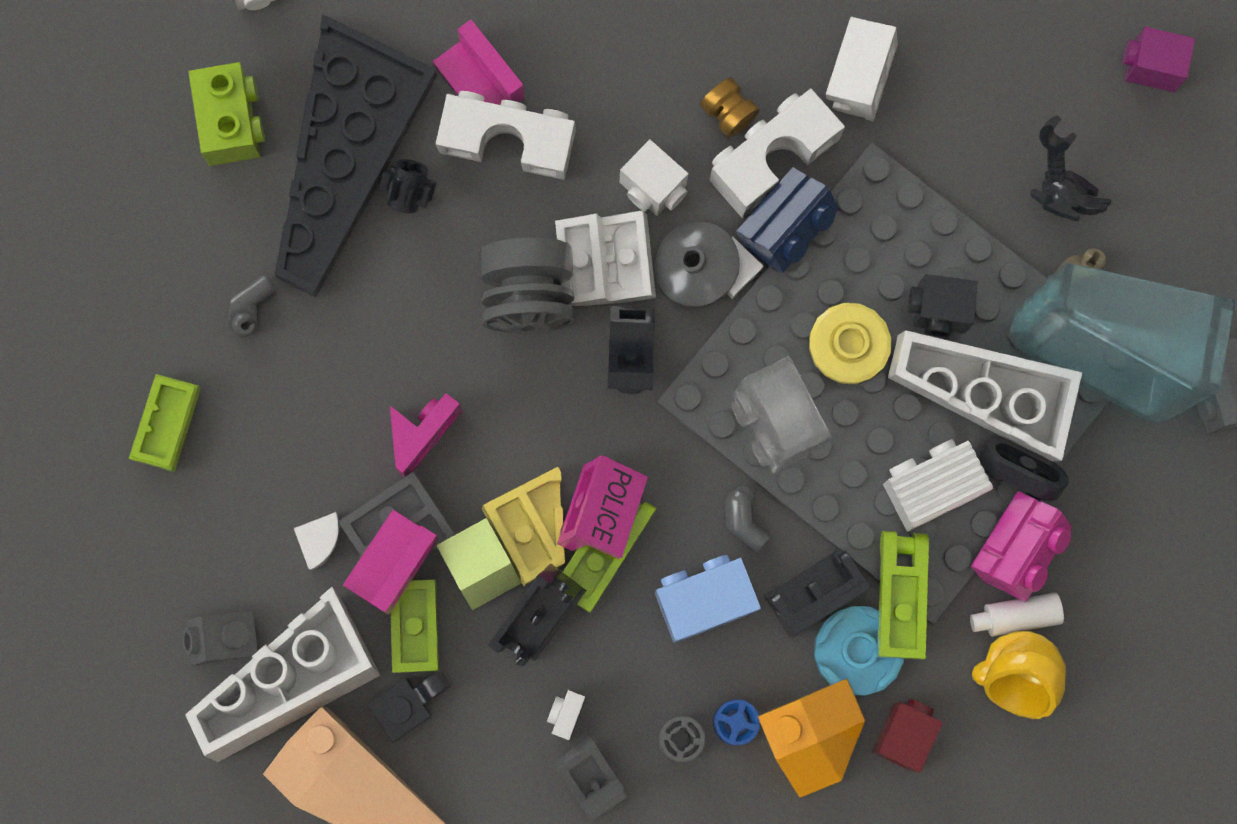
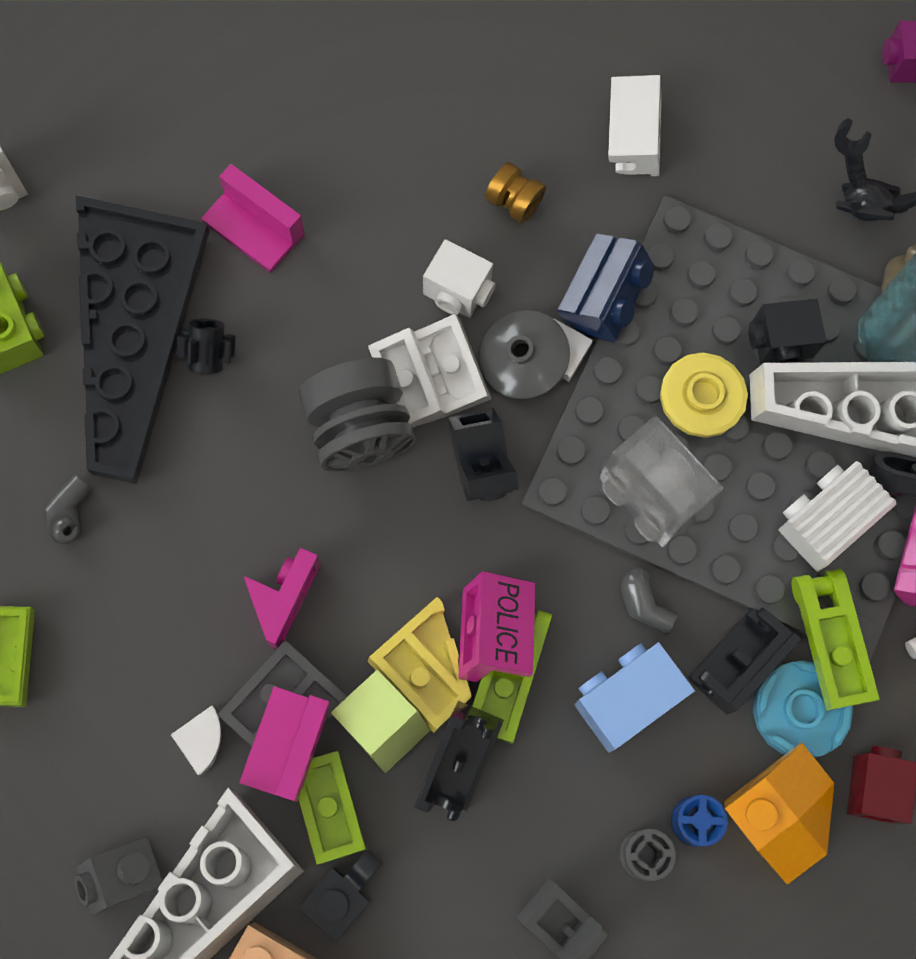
camera: 15 degrees left, 5 degrees down
white arch [436,91,576,180] -> none
white plate [547,690,585,740] -> none
white arch [709,88,845,219] -> none

